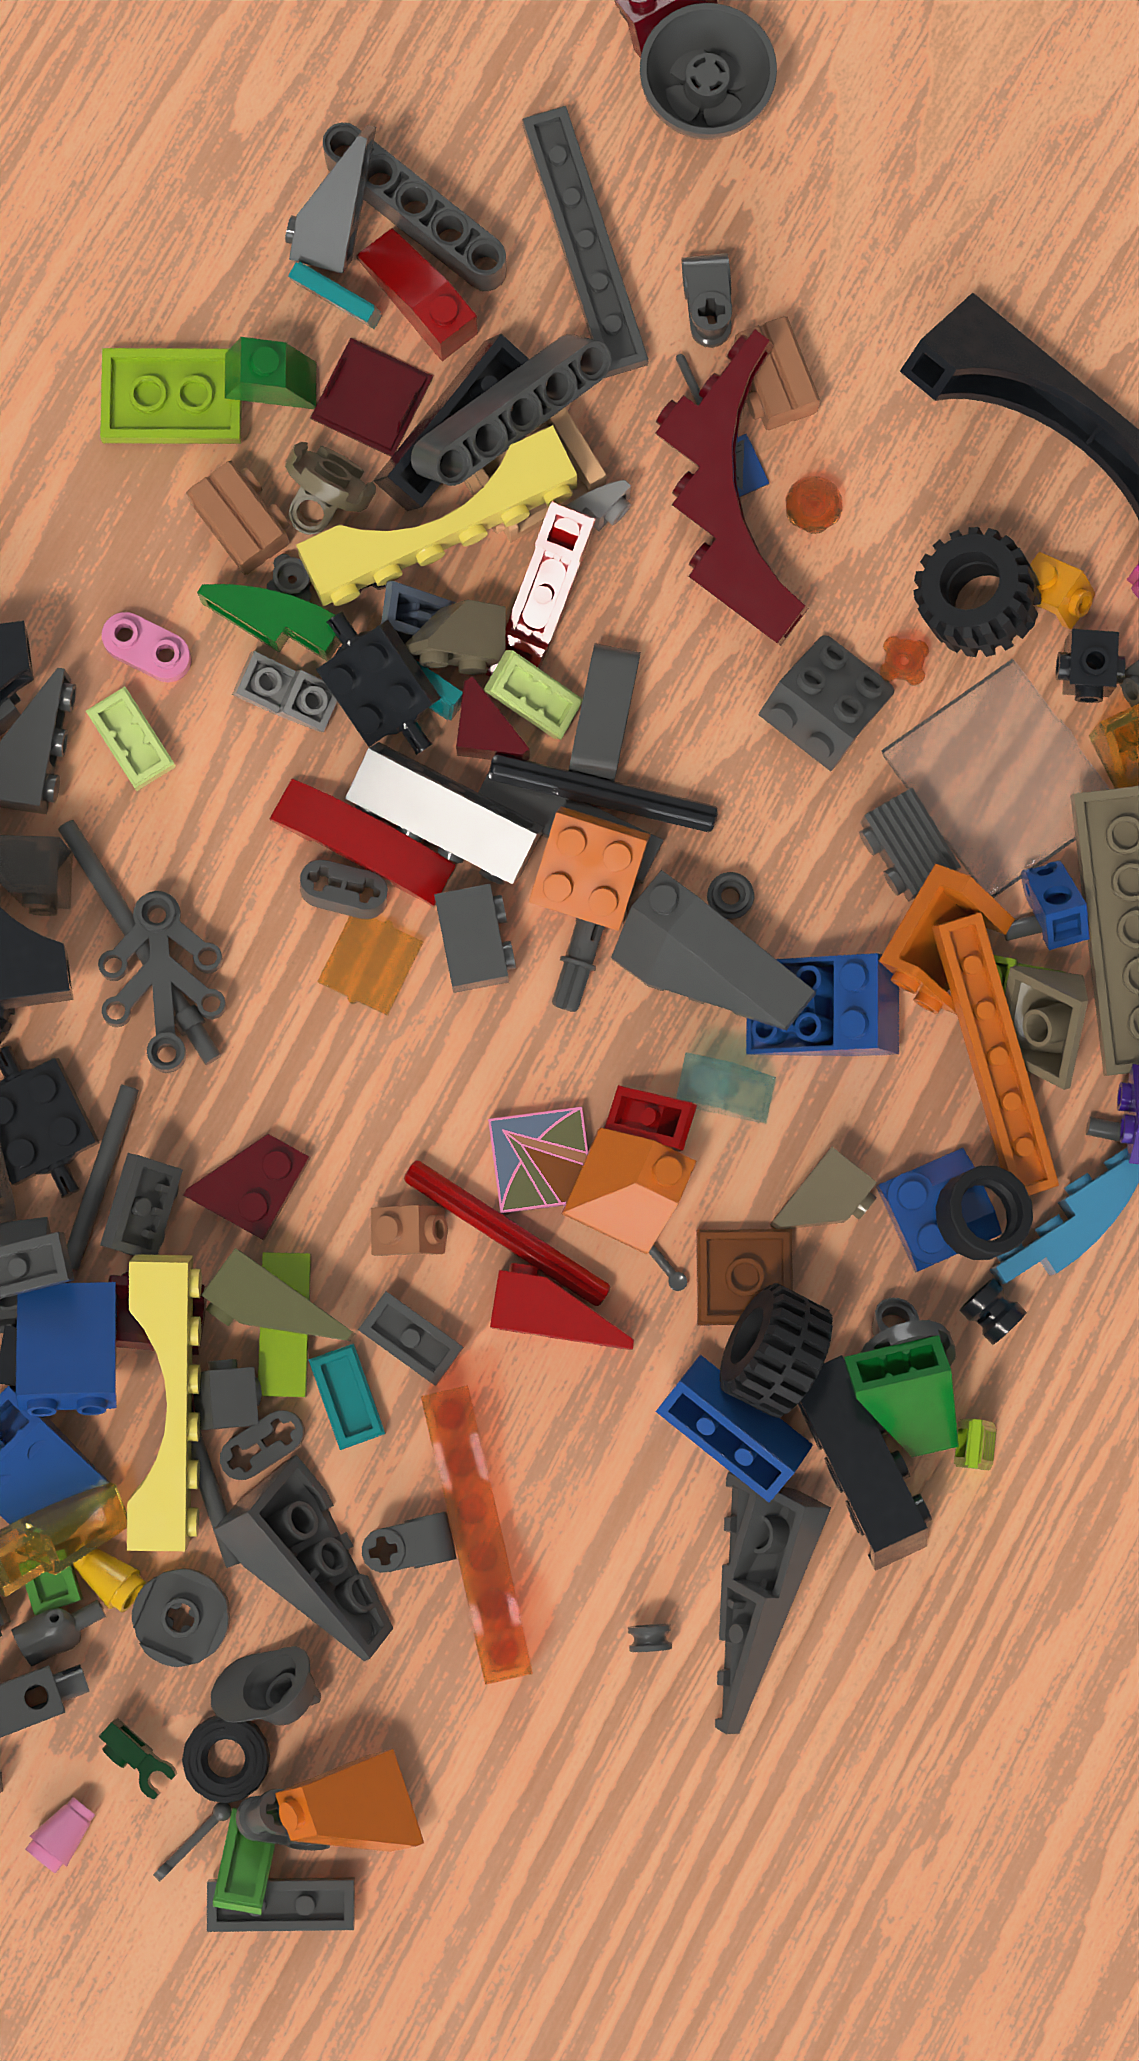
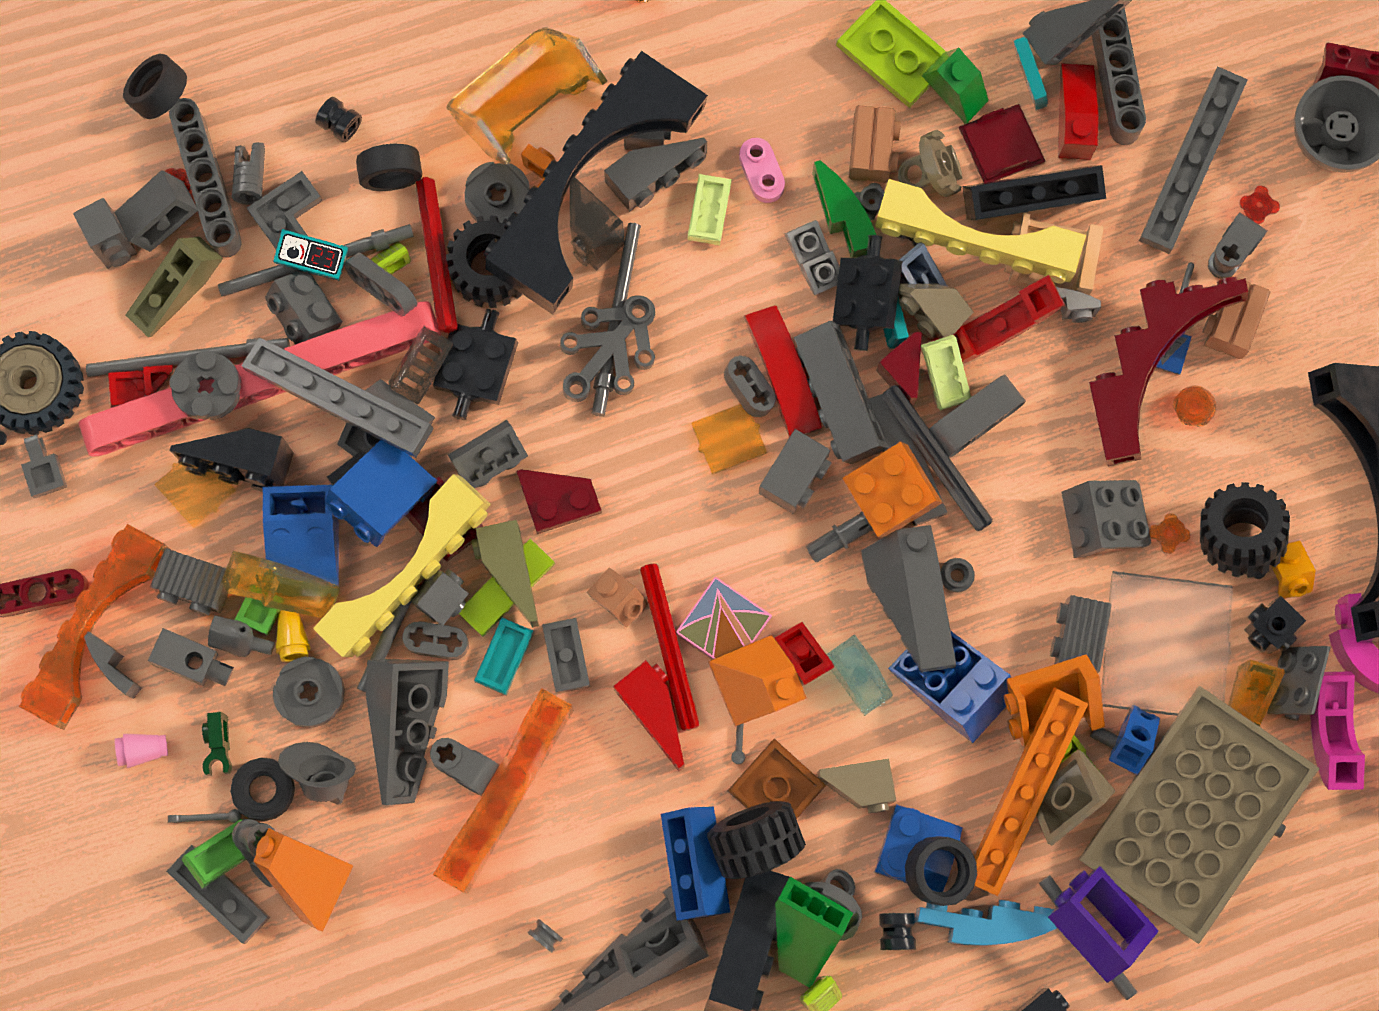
camera: 45 degrees right, 5 degrees down
dark grey bar [67,1084,139,1270] -> none
dark grey beam [411,334,612,486] -> none
none -> clear red plate [1239,186,1280,224]

